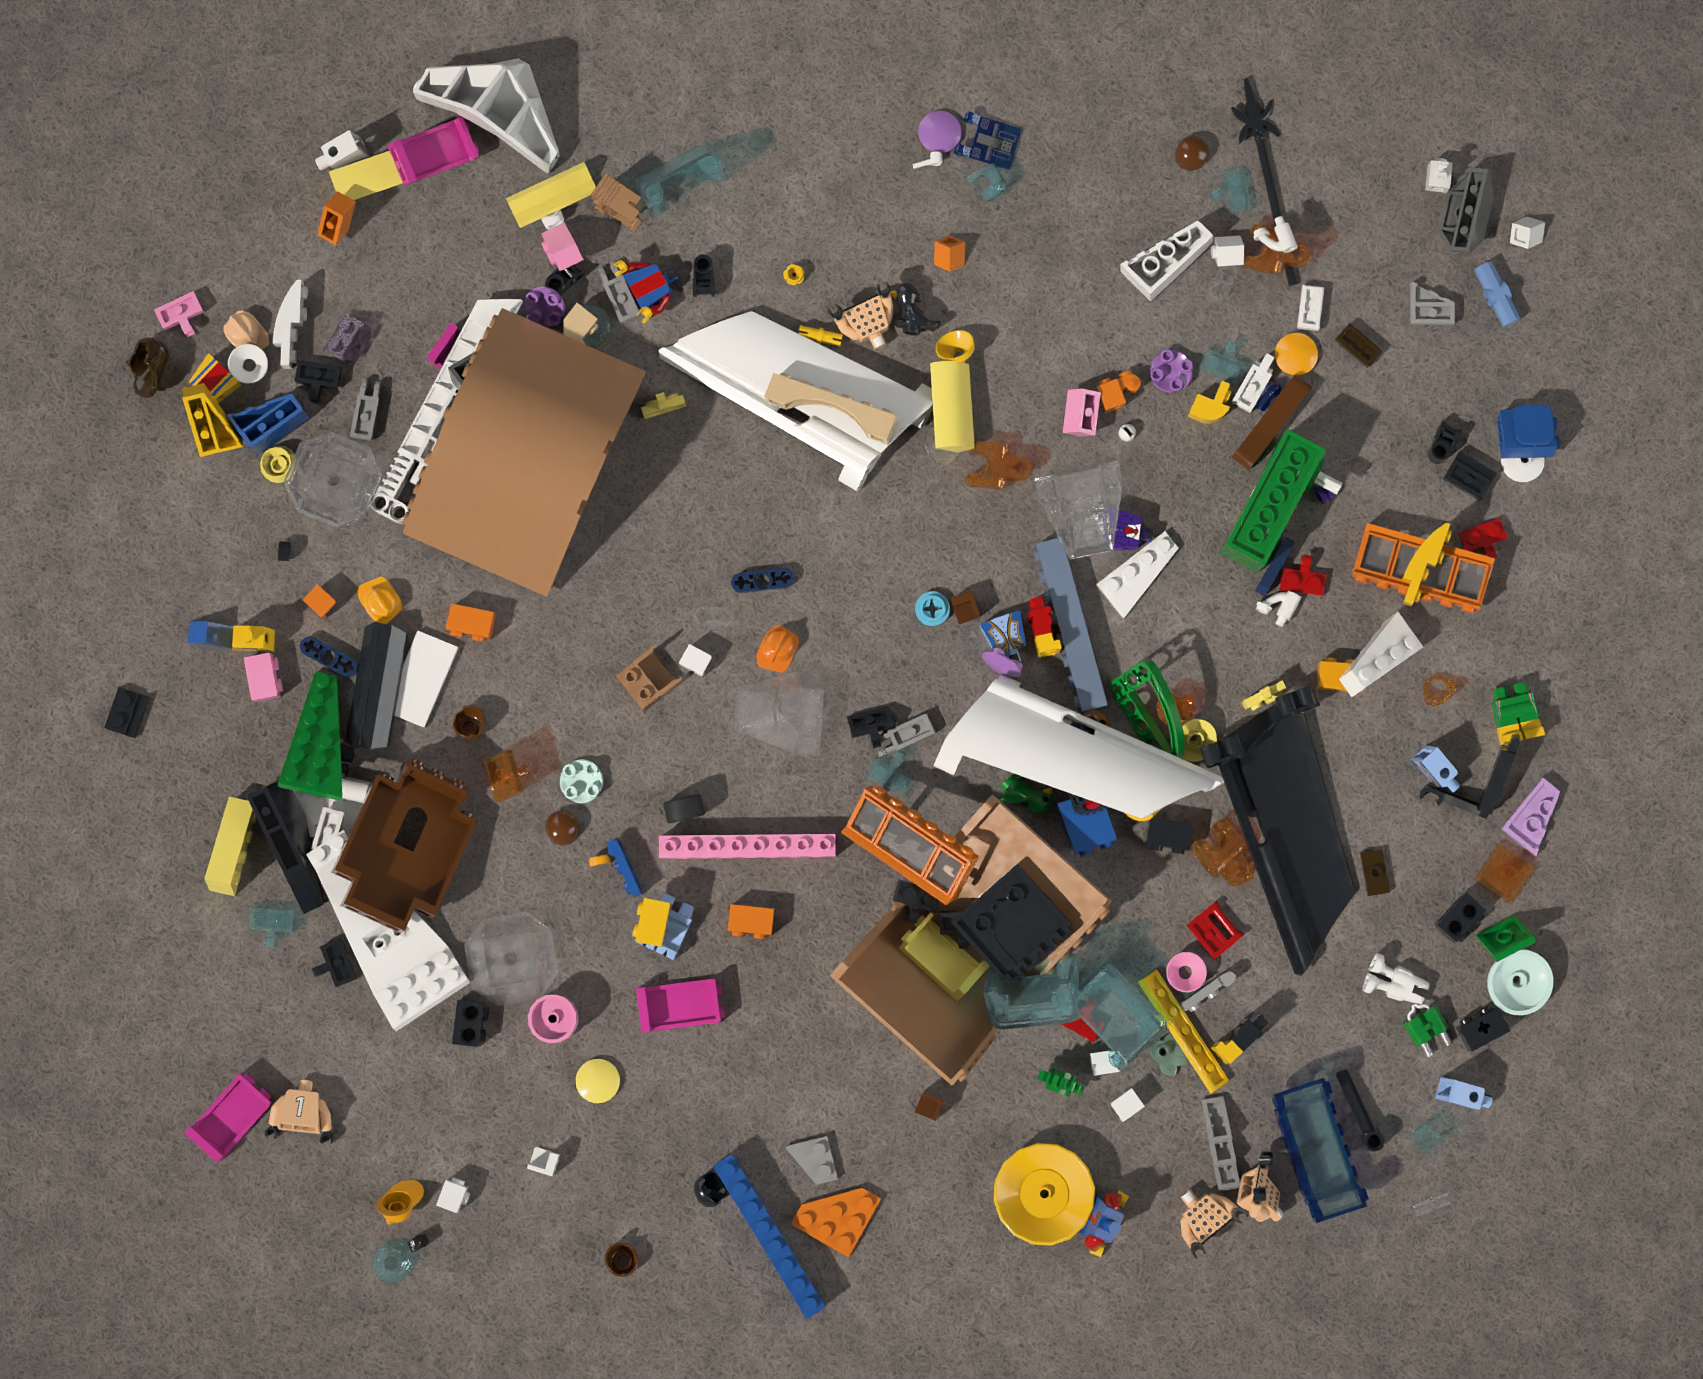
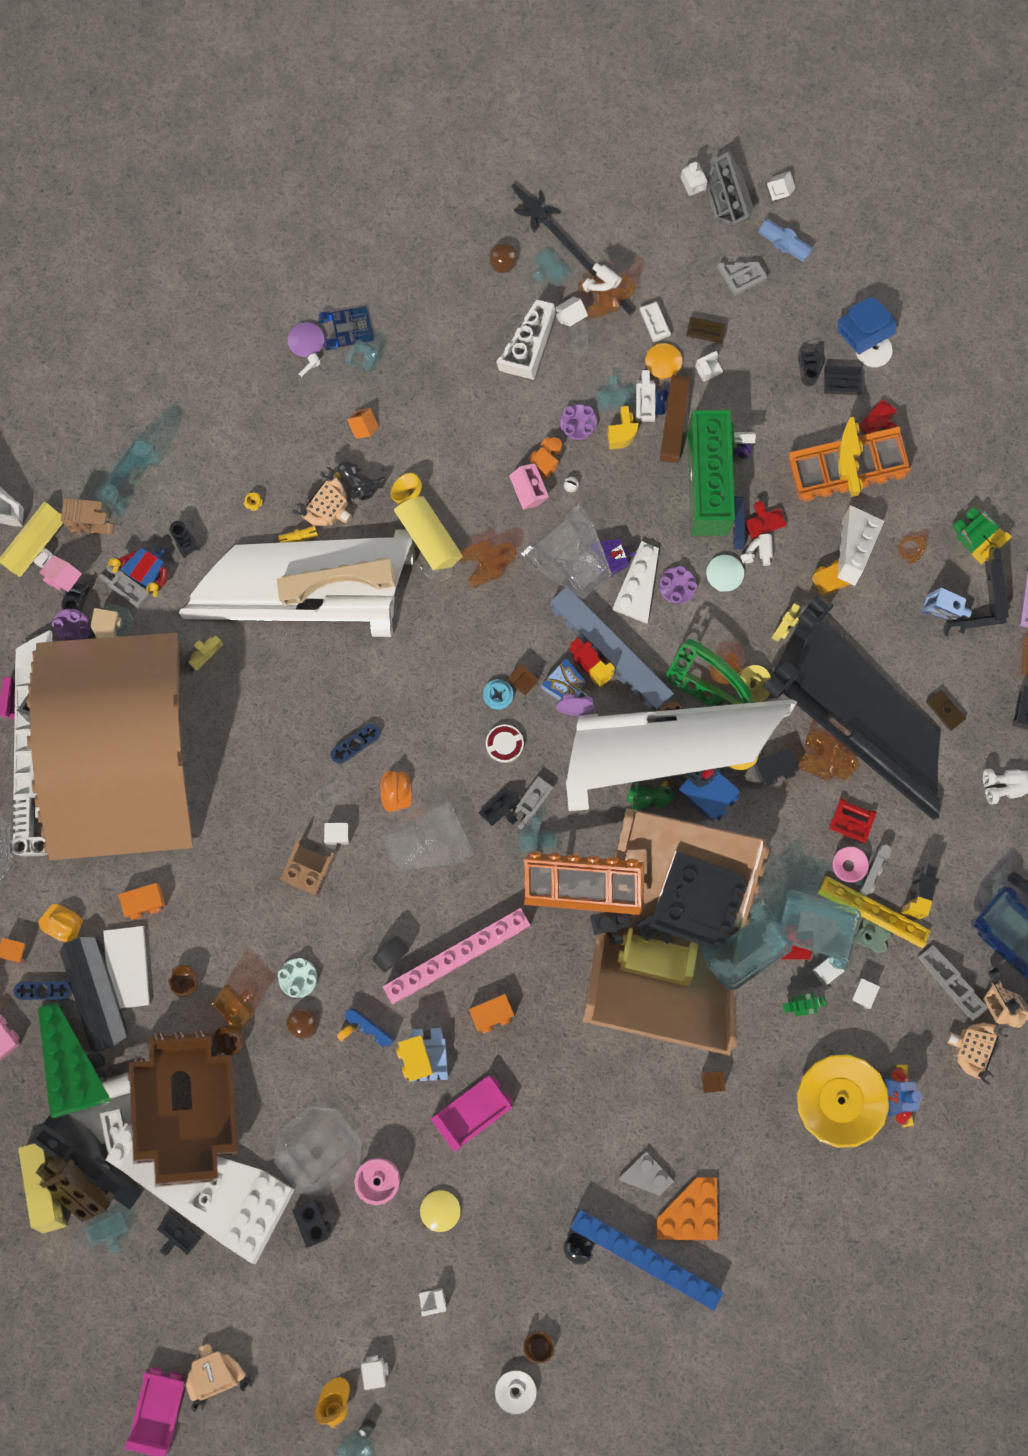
camera: 30 degrees left, 5 degrees down
none -> dark brown hips [36,1156,115,1222]
none -> reddish brown hair [213,1025,244,1056]
none -> white tile [485,724,524,763]
none -> white dish [495,1370,536,1414]
none -> medium lavender dish [659,566,697,604]
none -> white panel [695,351,723,382]
none -> light aqua dish [706,555,744,592]

